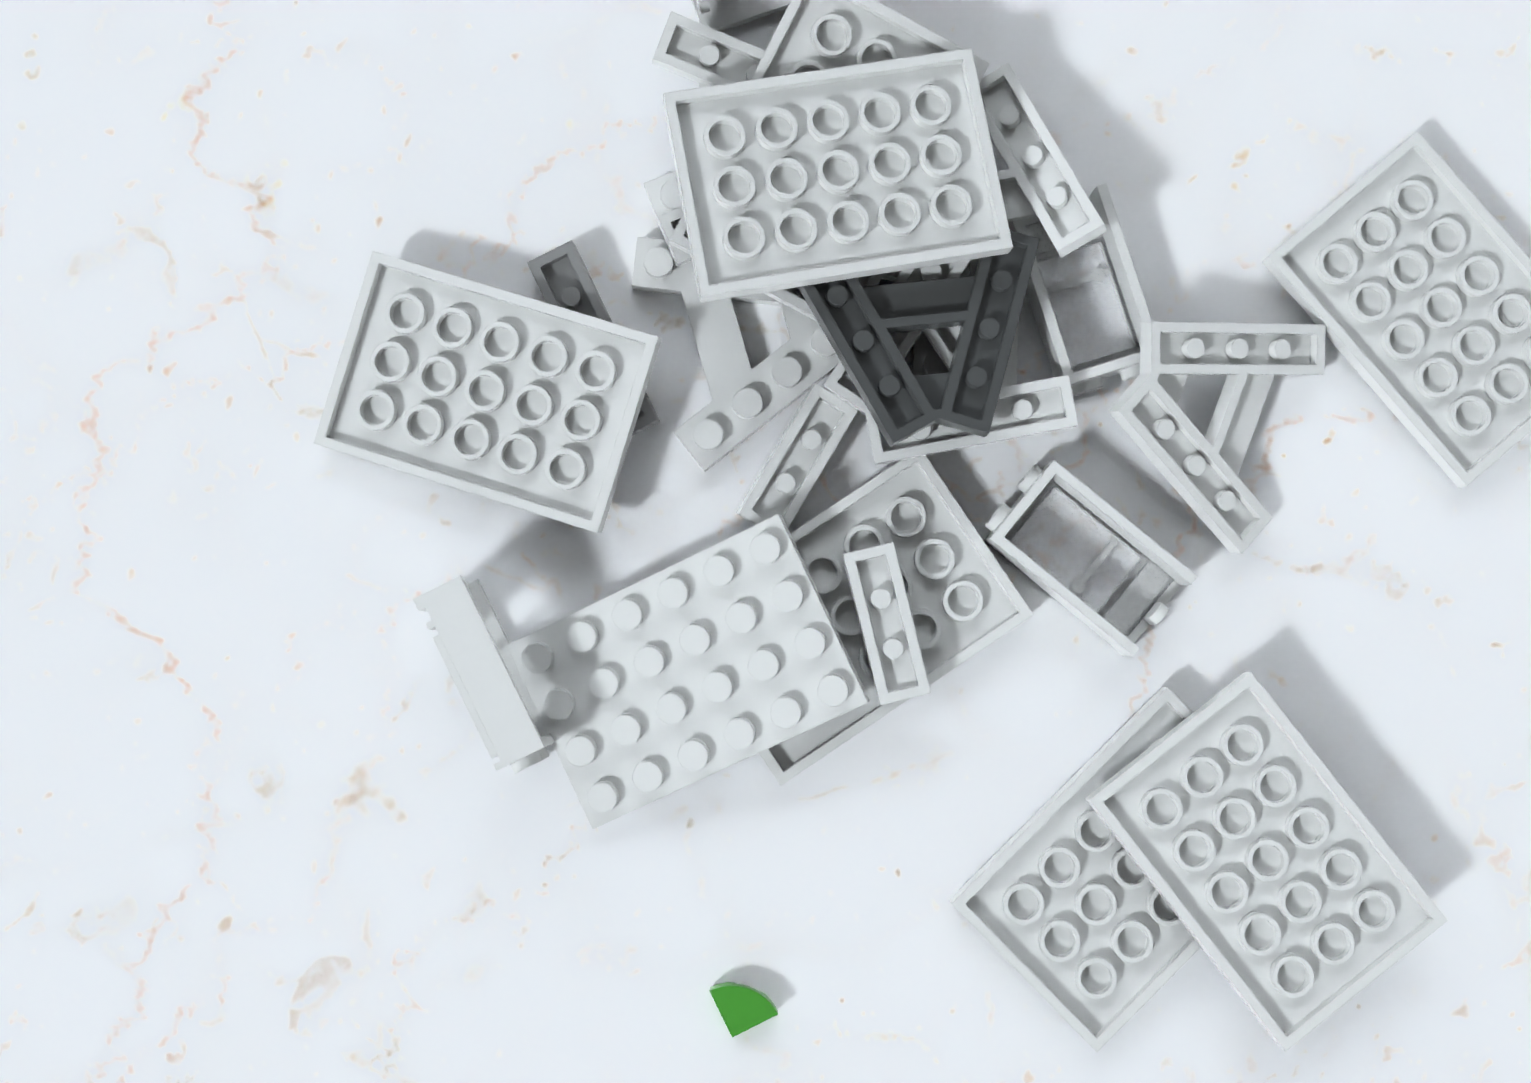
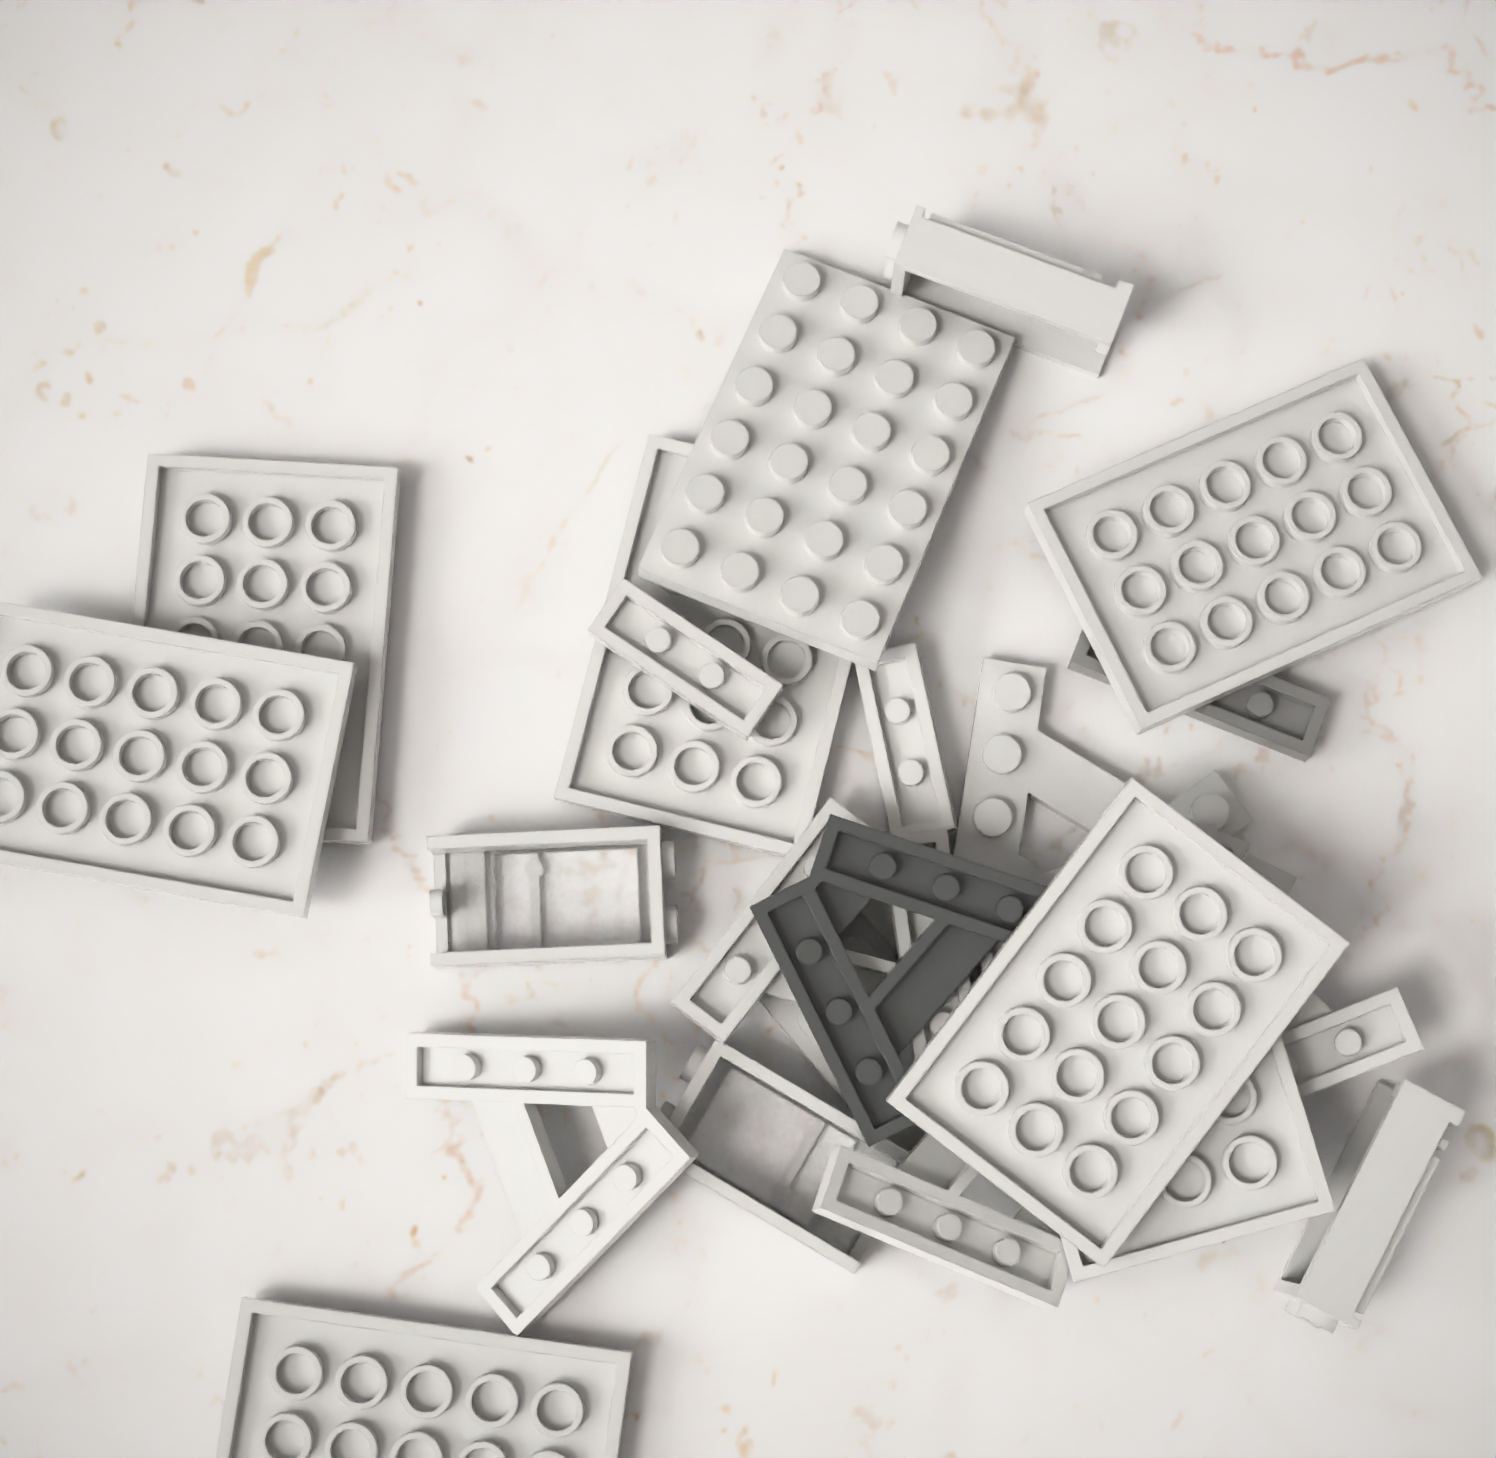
camera: 145 degrees right, 5 degrees down
bright green tile [709,982,778,1038] -> none

